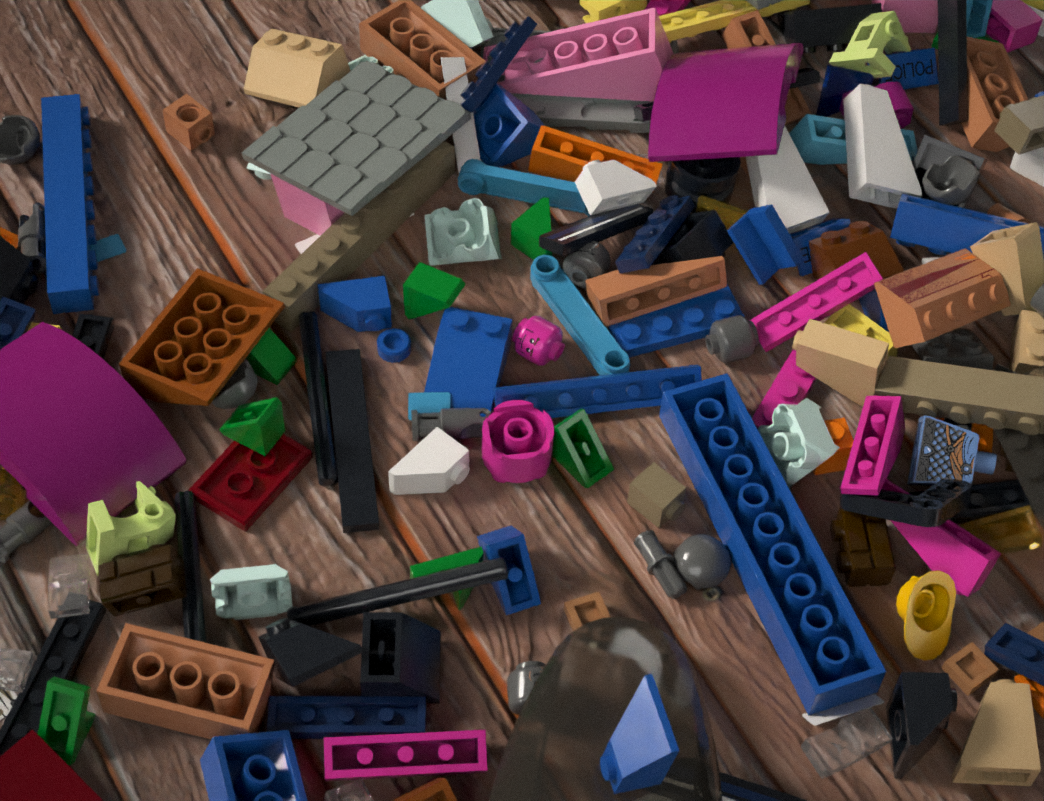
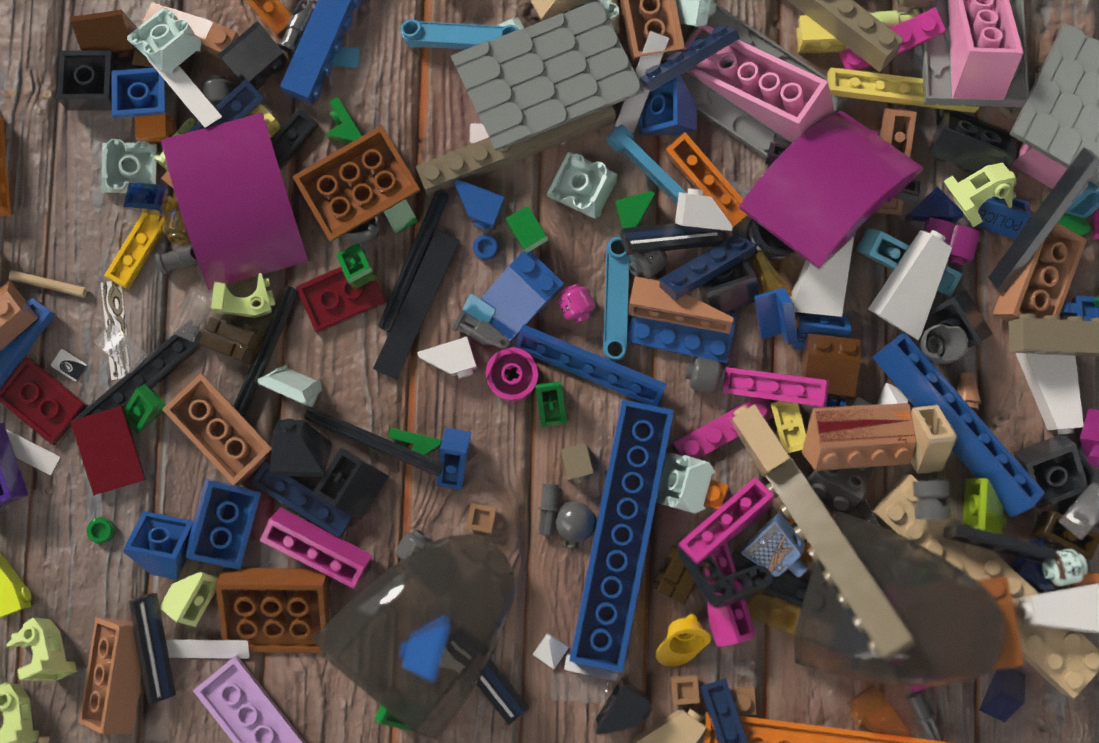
camera: 35 degrees right, 30 degrees up
none -> green slope [325,97,362,145]
none -> dark azure piece [401,19,519,49]
none -> white slope [533,632,569,669]

